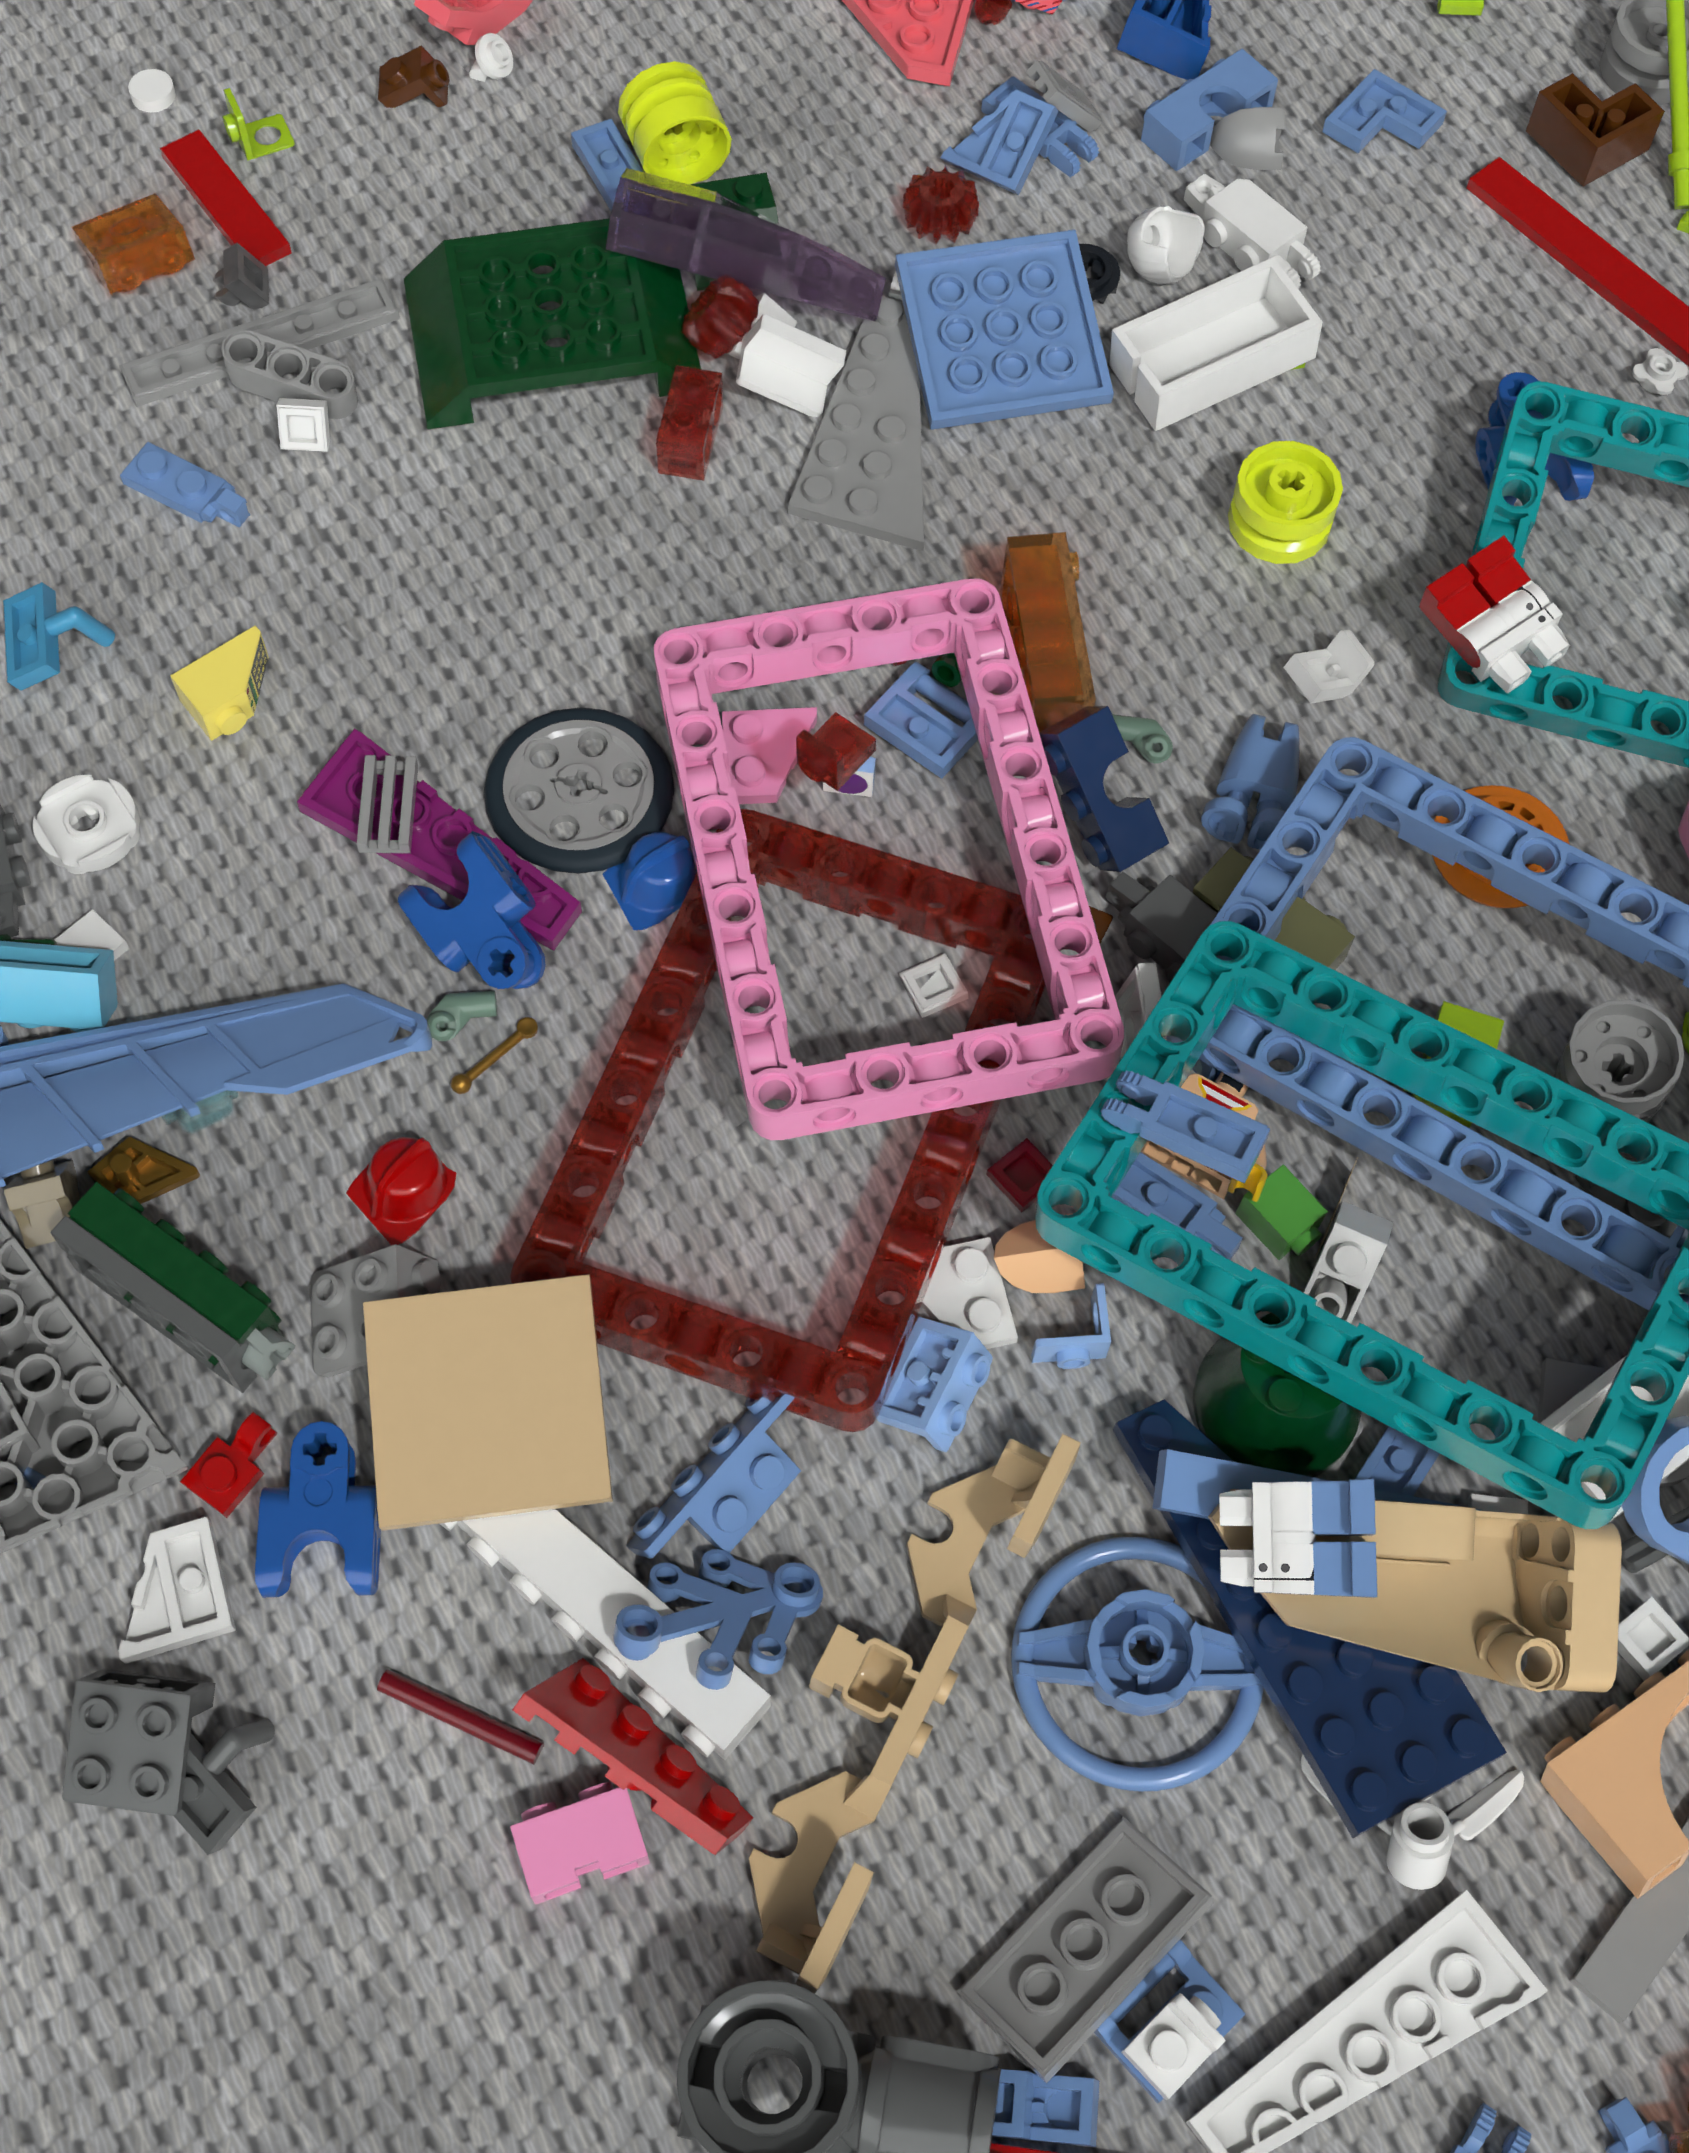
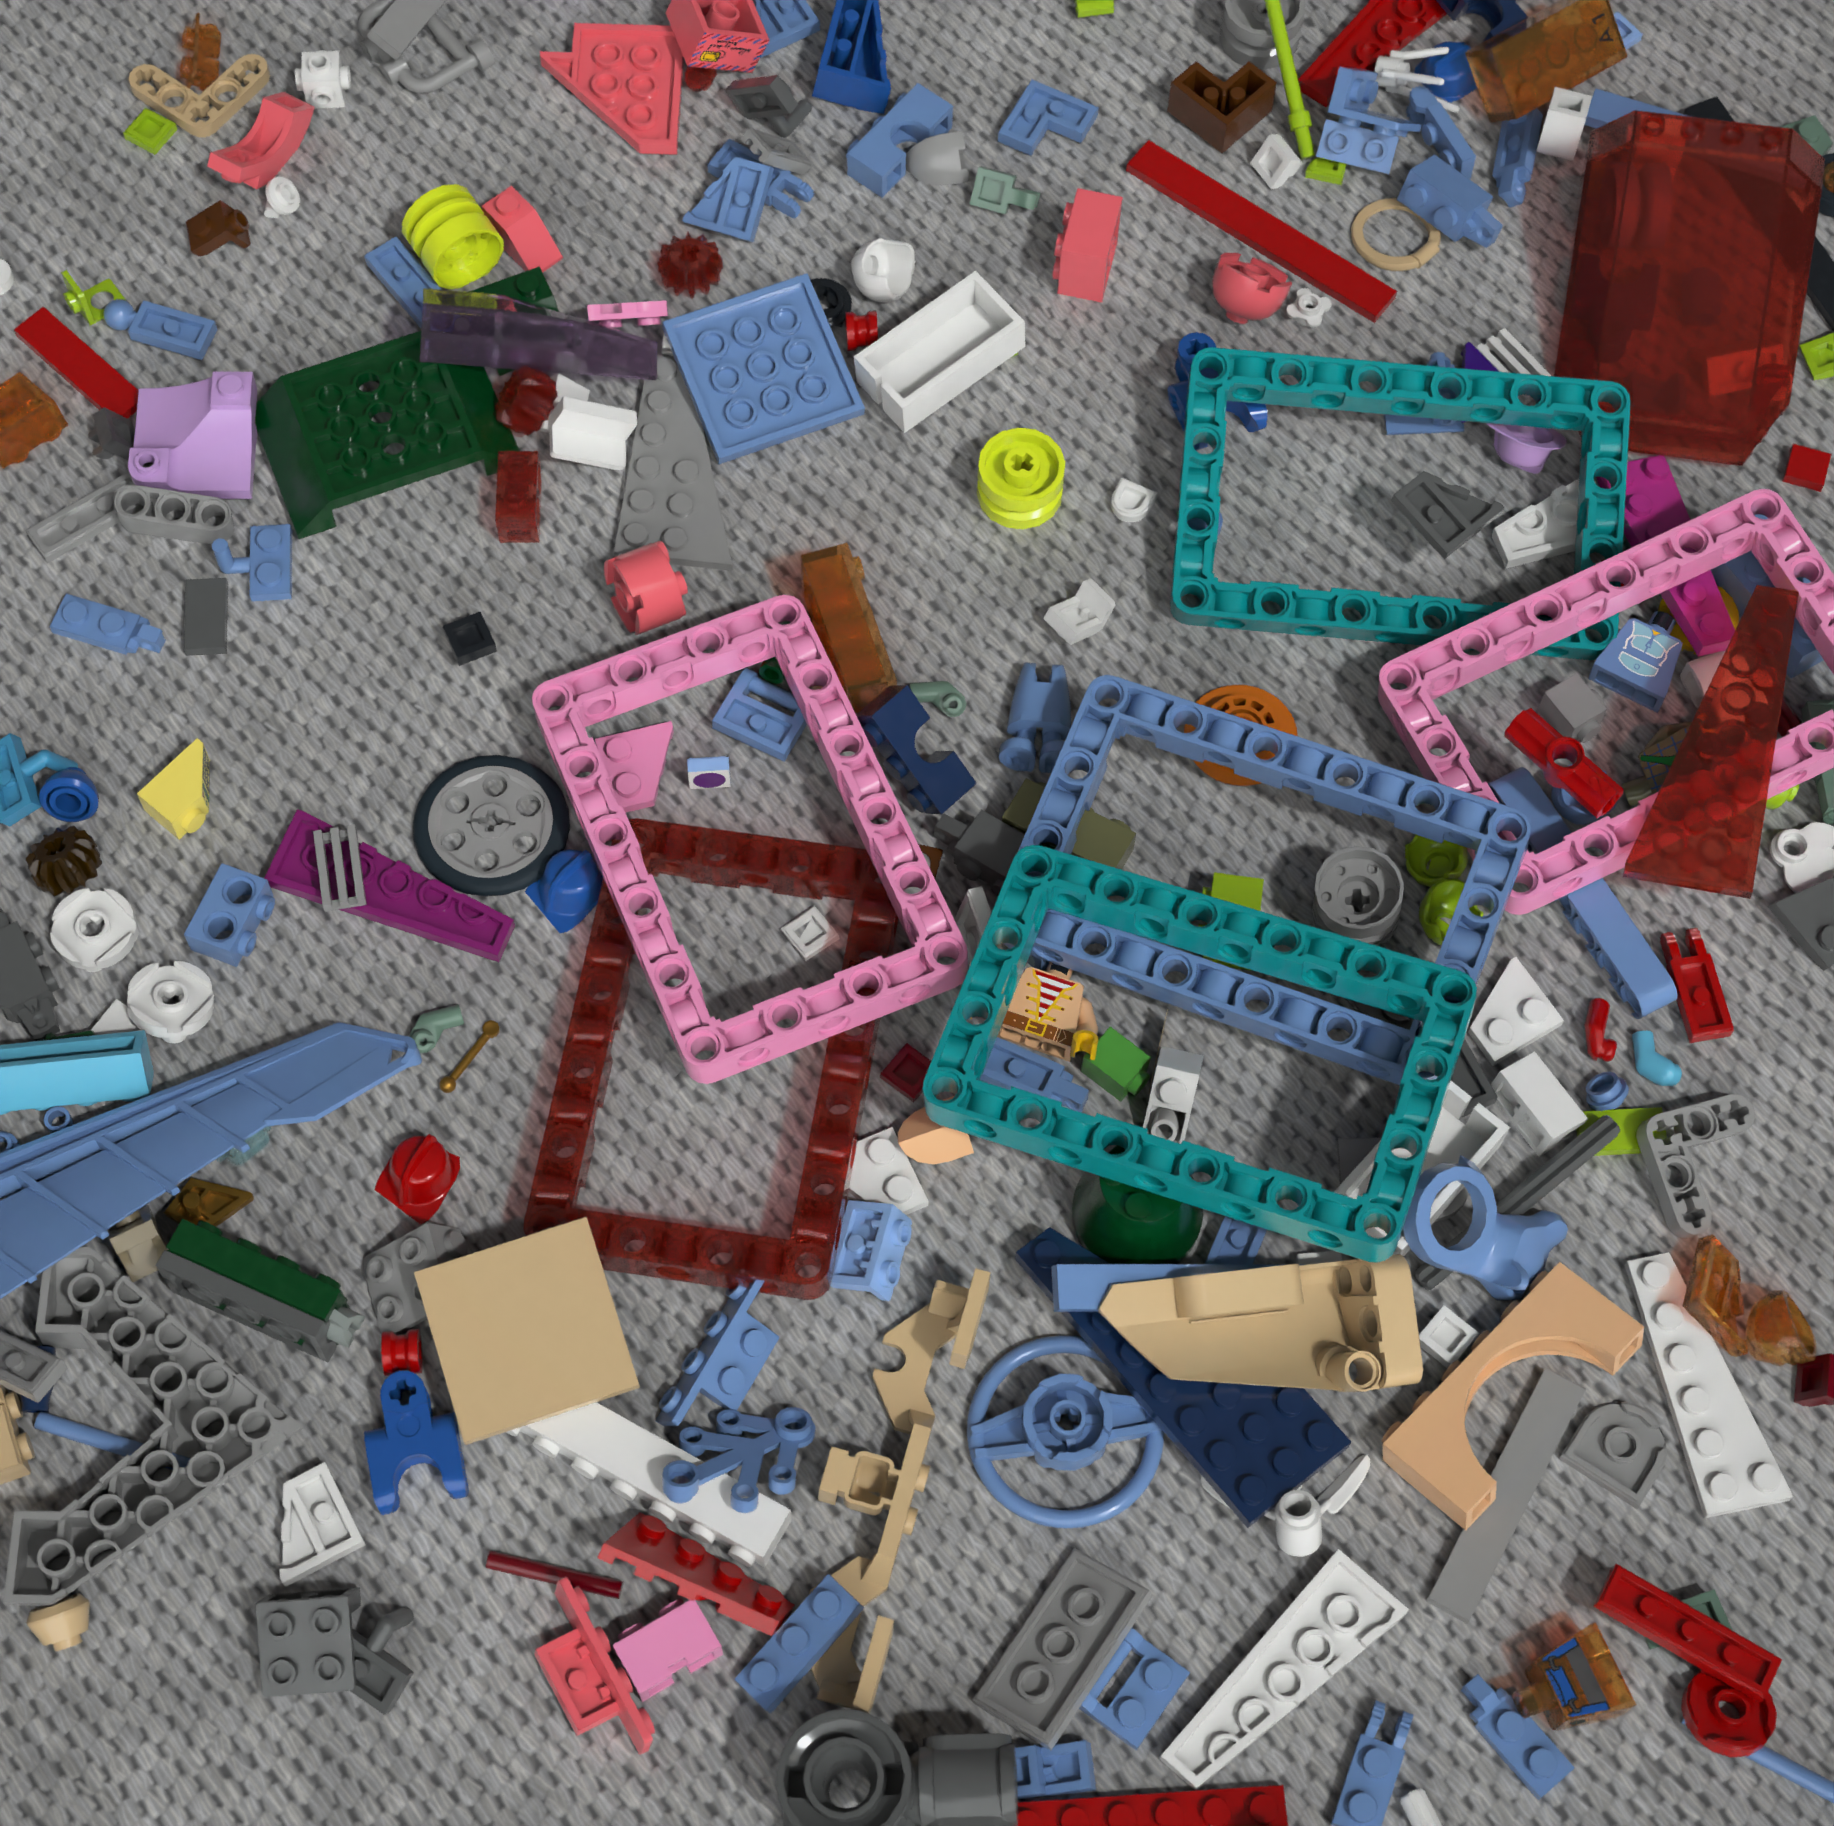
camera: 10 degrees left, 0 degrees up
red plate [180,1412,278,1518] -> none
white tile [276,398,330,452] -> none
blue piece [398,831,546,989] -> none
clear red bracket [796,712,876,791] -> none
light blue bracket [1031,1283,1111,1369] -> none
medium blue hinge [1100,1070,1270,1183] -> none
white bracket [1121,1993,1225,2100] -> none
white hinge [1184,174,1321,289] -> none
hips [1219,1479,1377,1598] -> none
hips [1419,535,1570,693] -> none
none -> dark brown gear [25,825,102,897]
none -> blue brick [39,767,99,822]
none -> medium blue plate [104,299,218,360]
none -> white plate [127,961,214,1044]
none -> lavender slope [128,372,257,499]
none -> dark grey tile [184,578,228,656]
none -> medium blue brick [184,863,275,967]
none -> medium blue plate [212,524,292,601]
none -> red wheel [381,1329,423,1376]
none -> black tile [443,612,497,666]
none -> coral slope [481,186,563,273]
none -> coral bracket [534,1577,655,1755]
none -> bright pink wing [587,300,668,328]
none -> coral brick [604,540,688,635]
none -> dark grey plate [725,75,812,138]
none -> medium blue plate [734,1574,865,1713]
none -> red wheel [845,311,878,351]
none -> sand green plate [970,166,1041,214]
none -> coral brick [1052,188,1123,302]
none -> white tile [1111,478,1157,522]
none -> coral cylinder [1212,253,1292,324]
none -> white tile [1250,134,1303,189]

